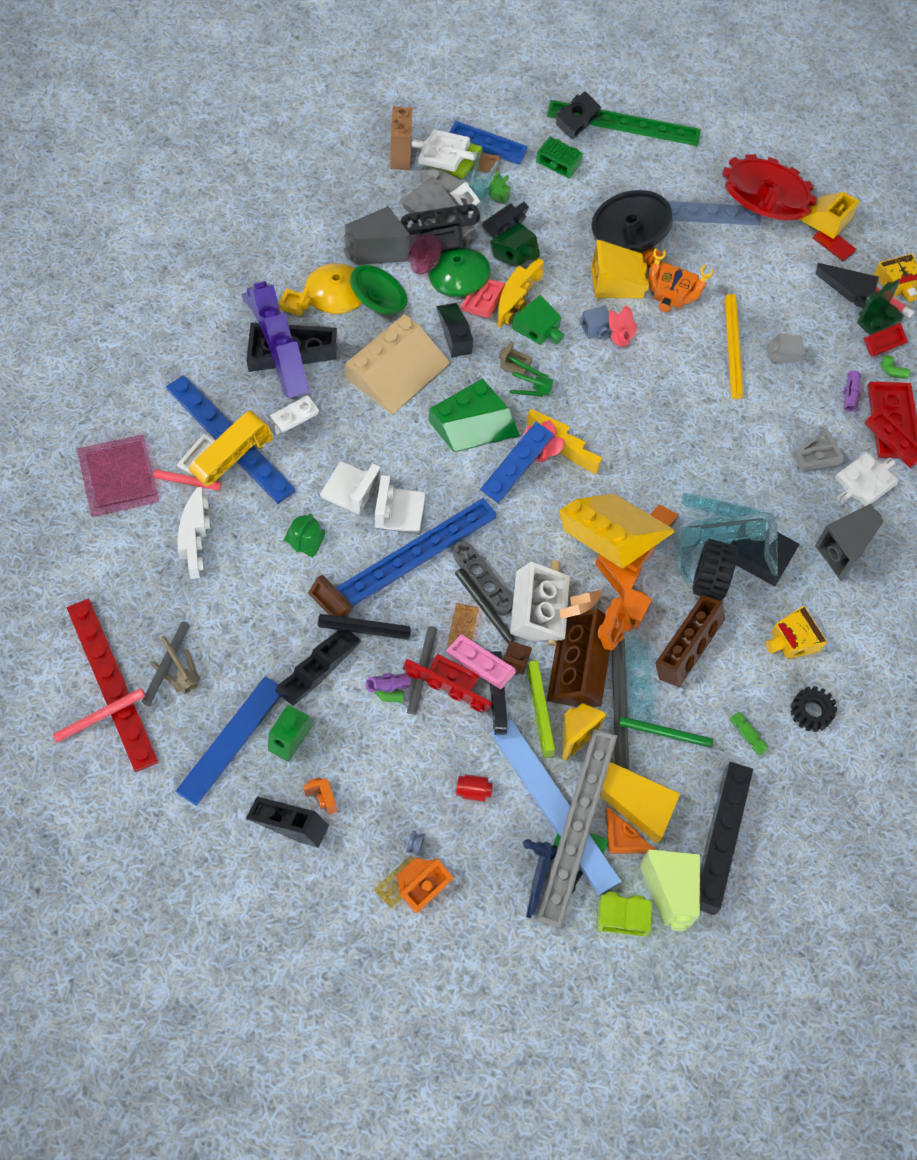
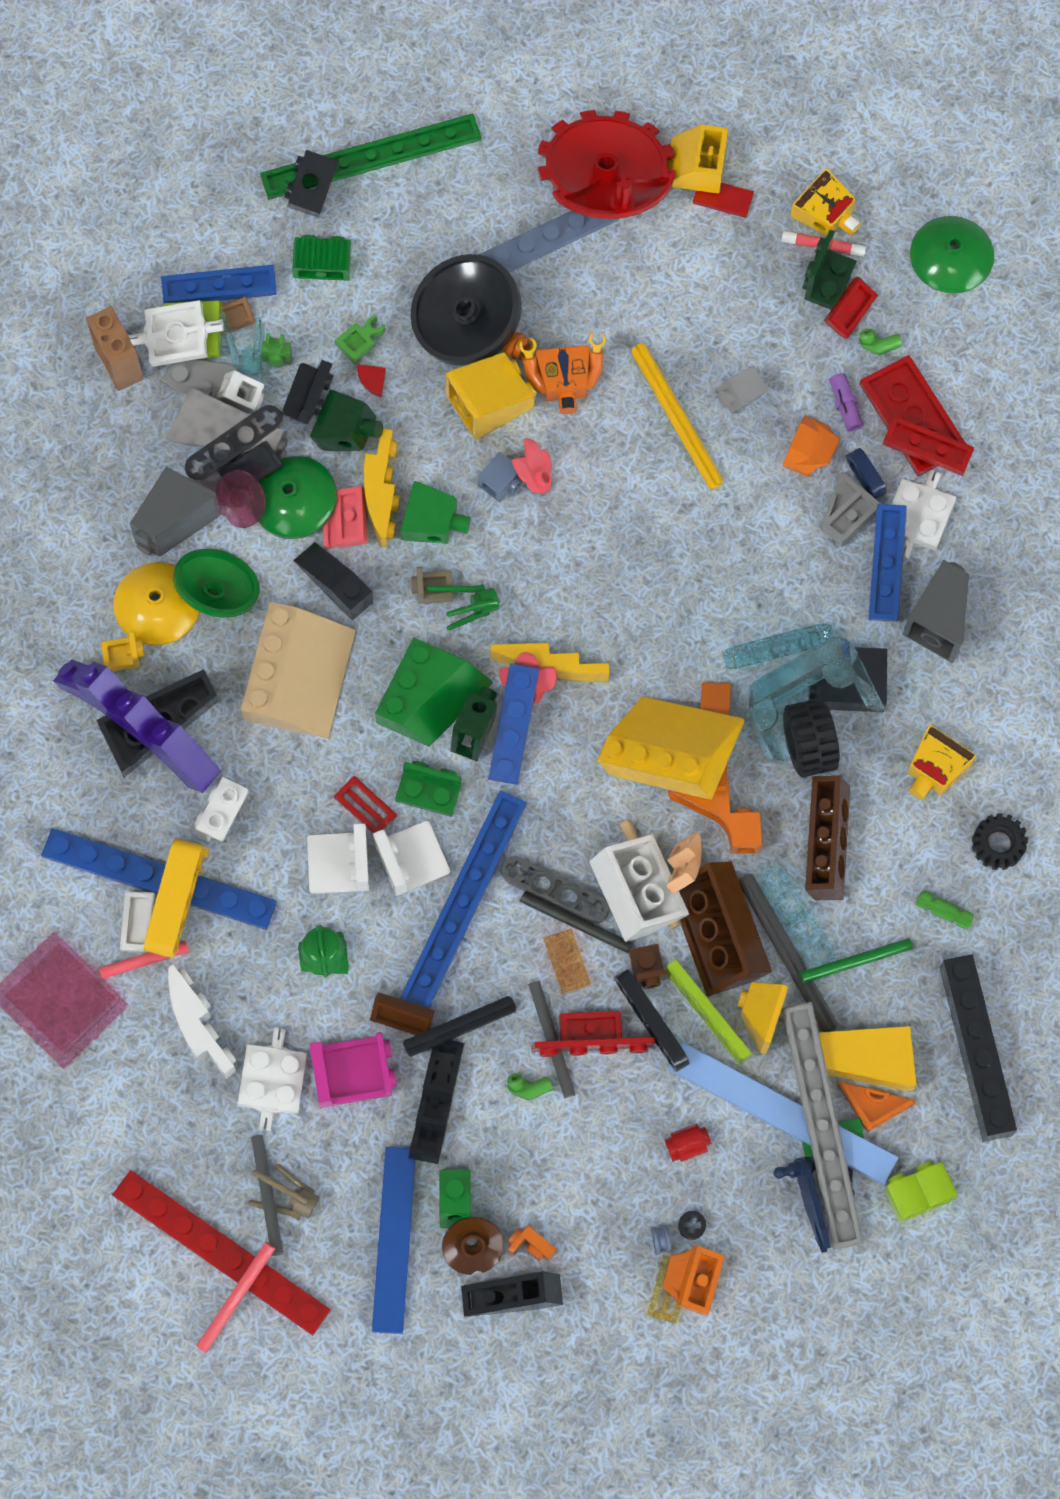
camera: 25 degrees left, 10 degrees up
medium lavender pin [365,673,411,692] -> none
bright pink tile [446,634,516,690] -> none
orange wing [598,598,633,650] -> none
yellowish green slope [640,849,700,931] -> none
black slope [816,263,879,307] -> none
none -> white plate [237,1028,307,1132]
none -> dark pink panel [309,1032,397,1108]
none -> red tile [334,776,397,833]
none -> bright green plate [335,315,386,364]
none -> red tile [357,364,386,397]
none -> green bracket [395,761,462,817]
none -> reddish brown dish [442,1217,504,1275]
none -> dark green torso [450,687,497,762]
none -> black bush [678,1211,706,1240]
none -> orange slope [783,415,840,477]
none -> dark blue beam [846,448,886,499]
none -> blue plate [869,504,907,622]

